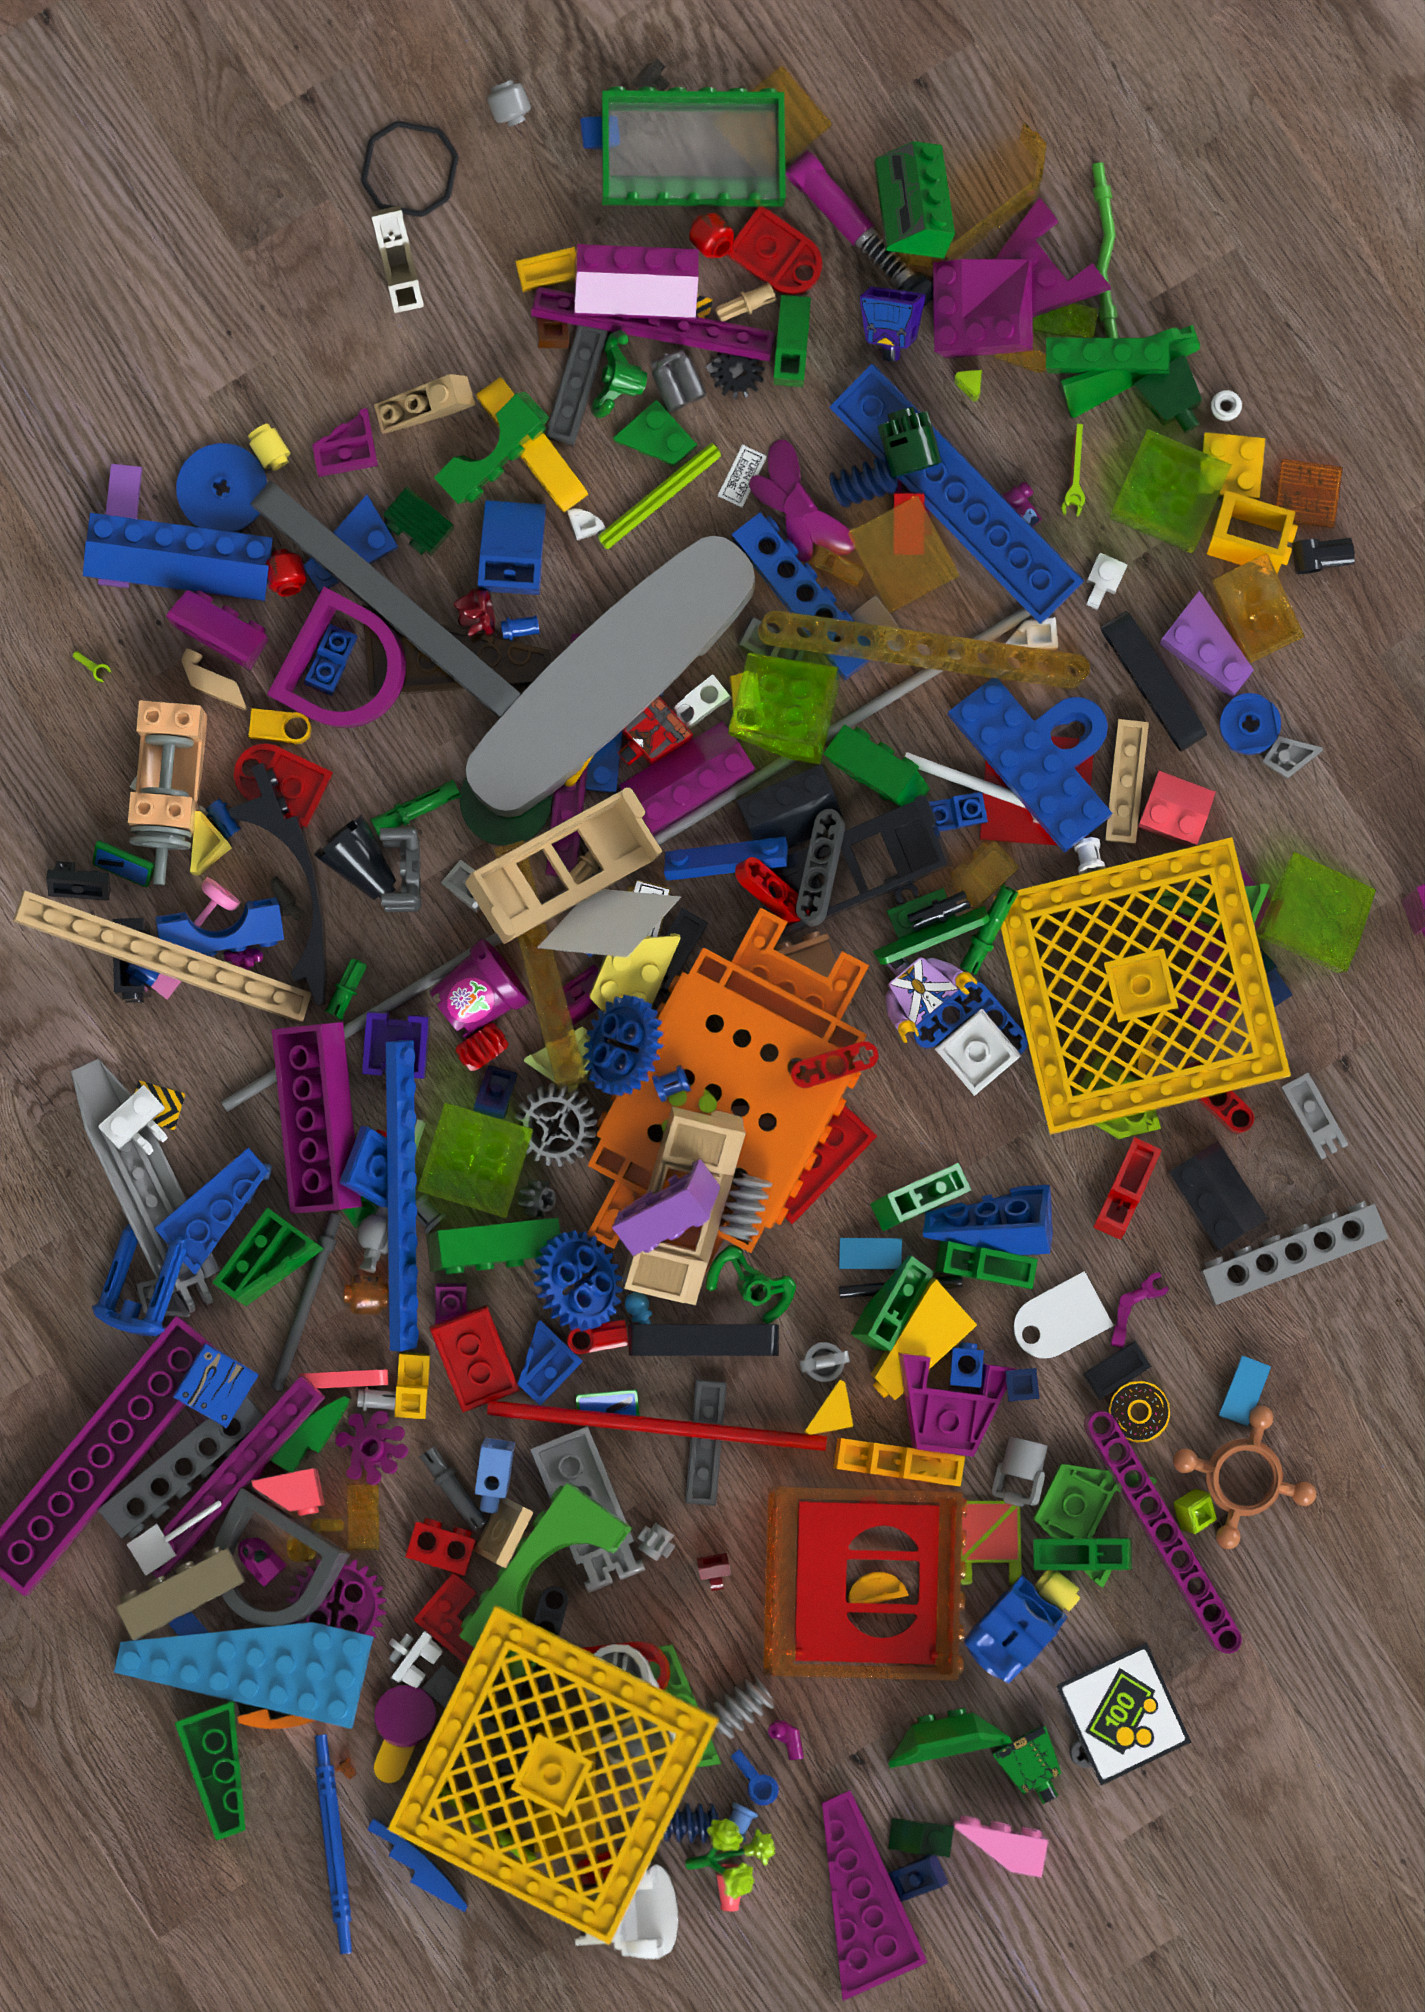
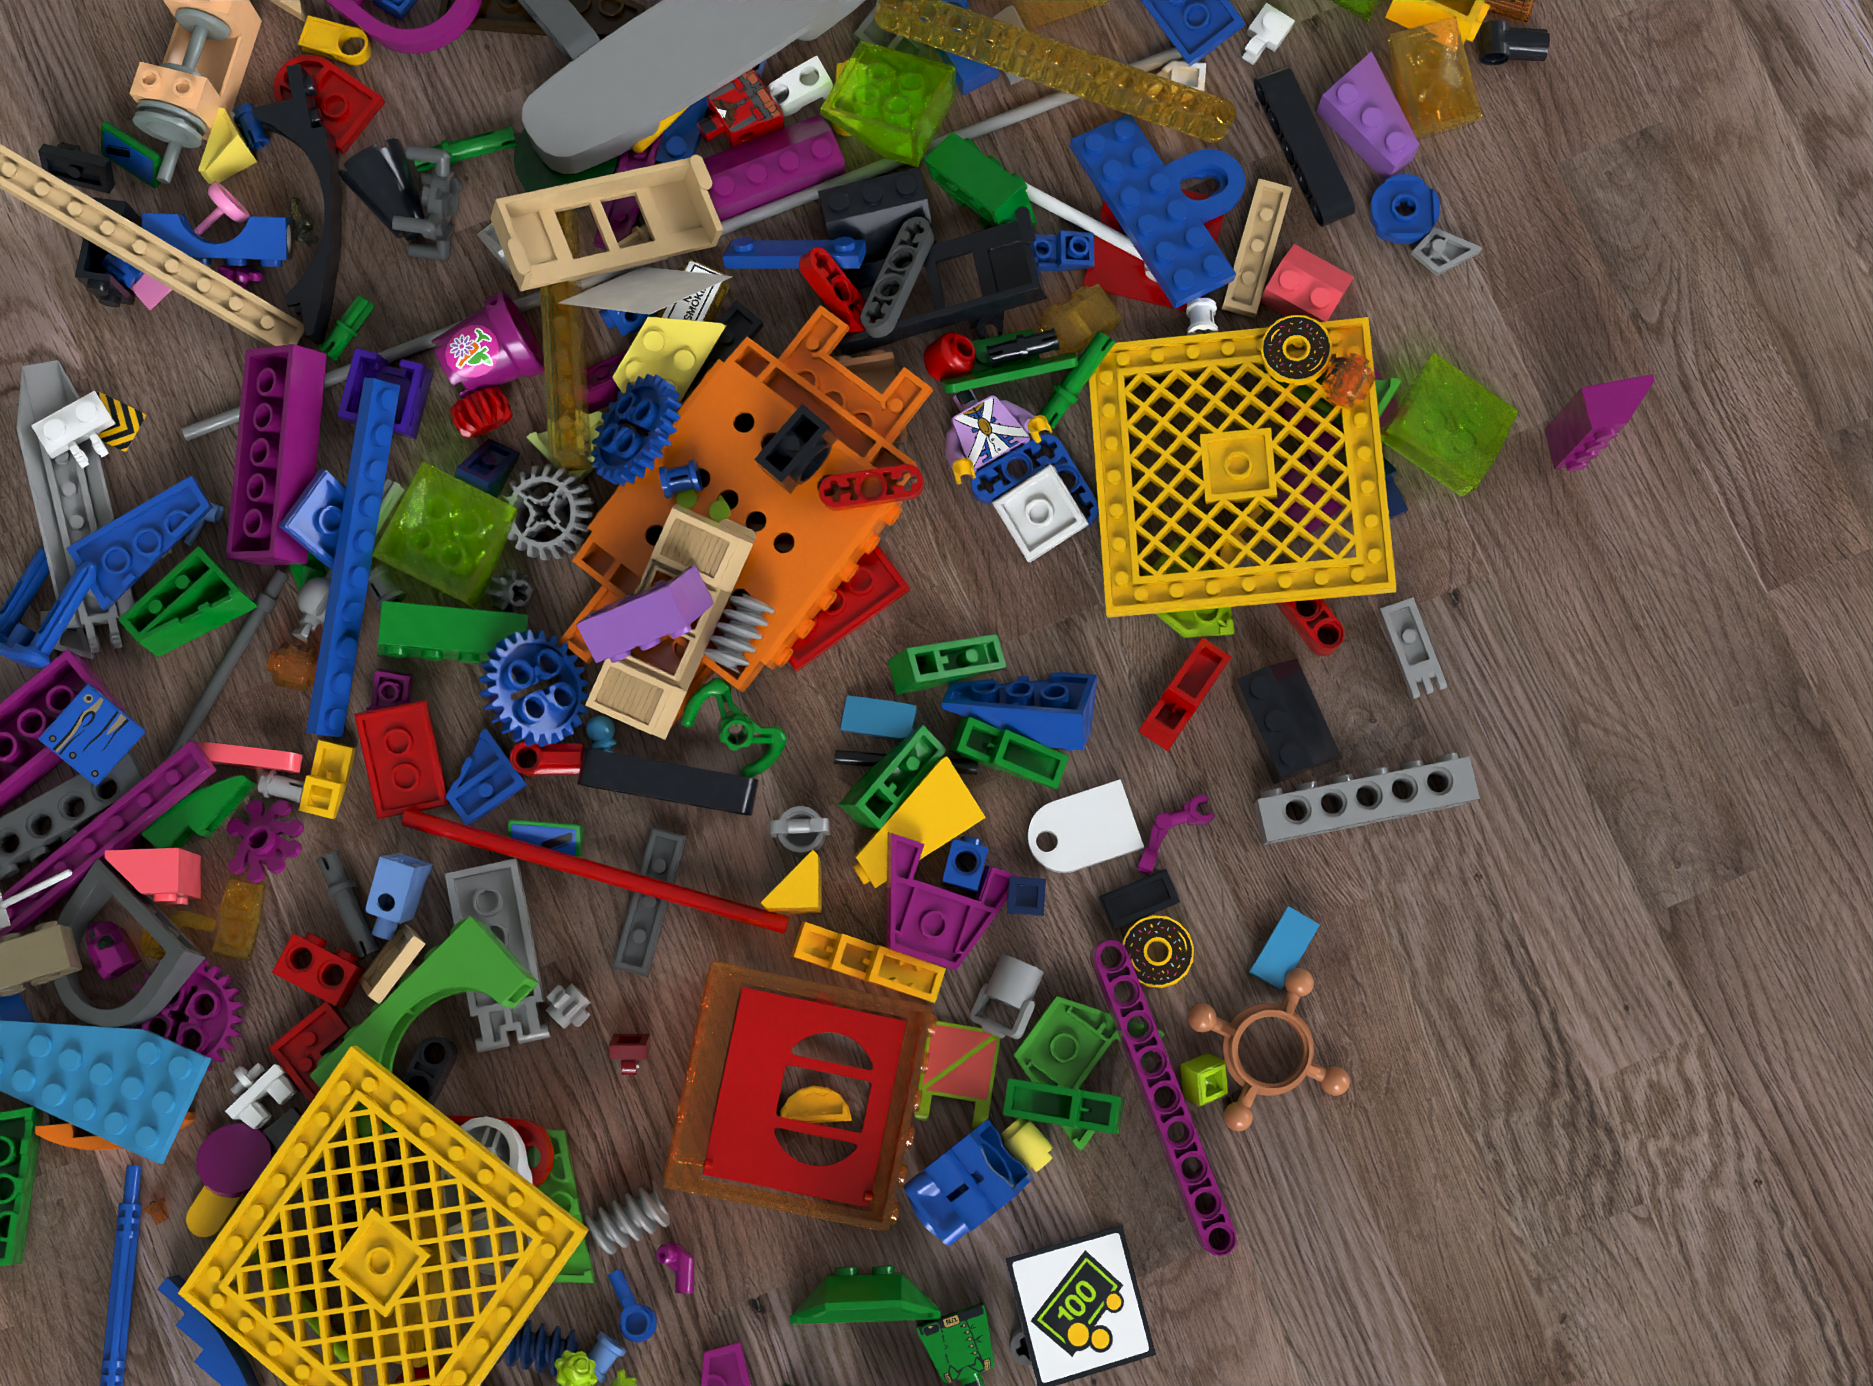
camera: 10 degrees right, 5 degrees down
none -> black brick [754,404,837,494]
none -> red head [924,332,975,382]
none -> tile [1261,315,1332,385]
none -> clear orange head [1322,353,1376,409]

